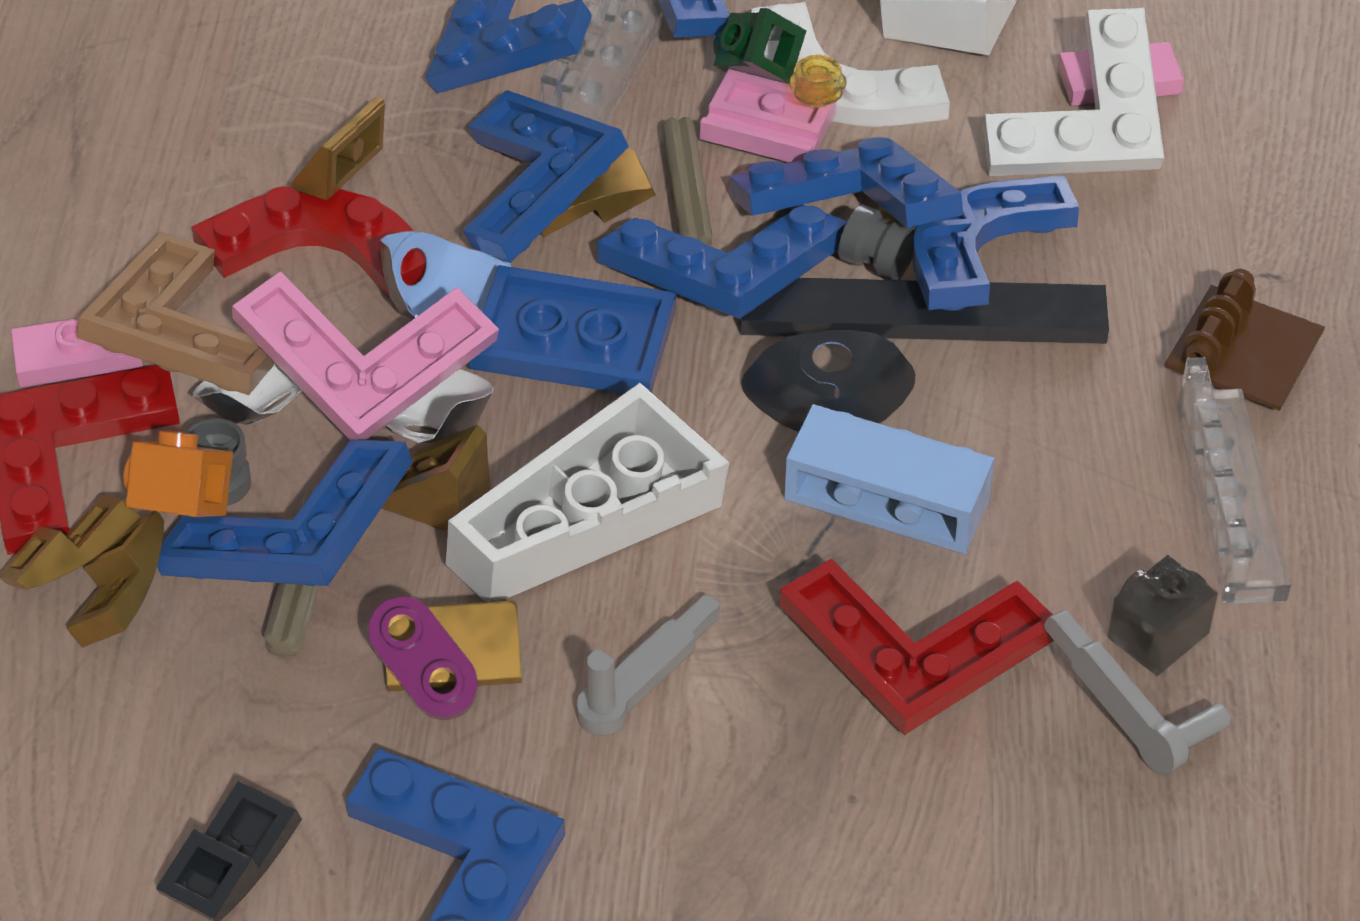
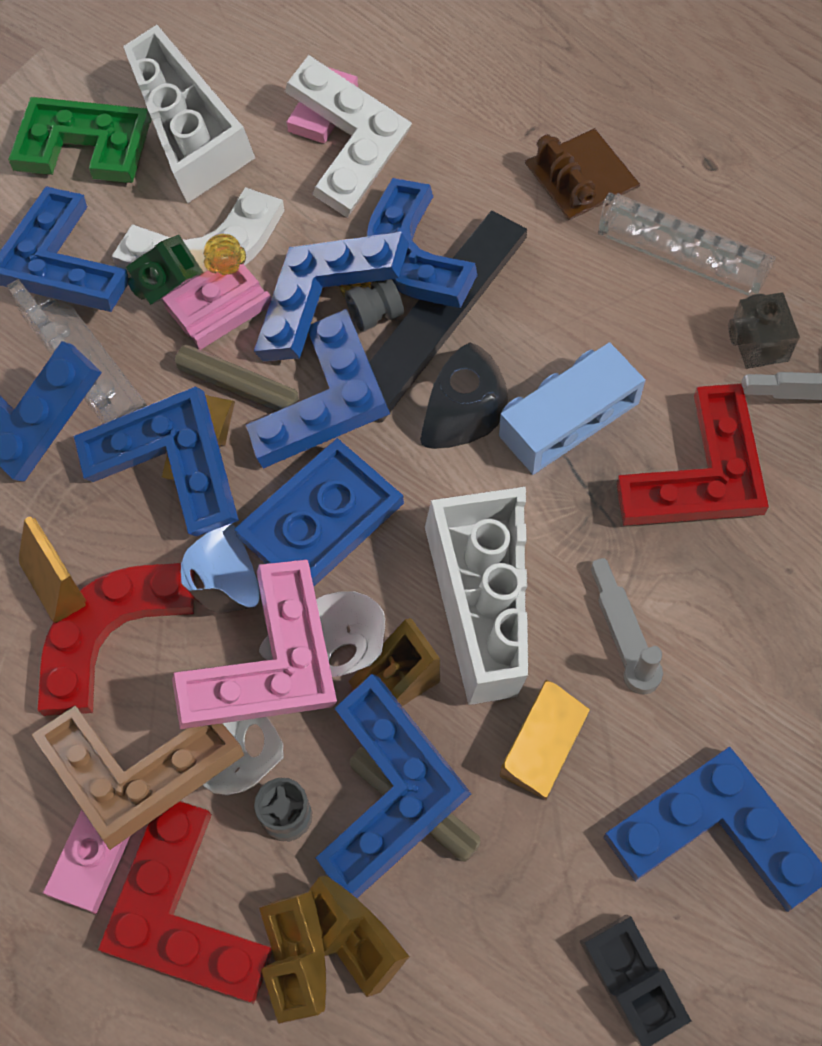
camera: 55 degrees left, 15 degrees up
orange brick [123,431,233,517] -> none
magenta plate [369,596,478,720] -> none

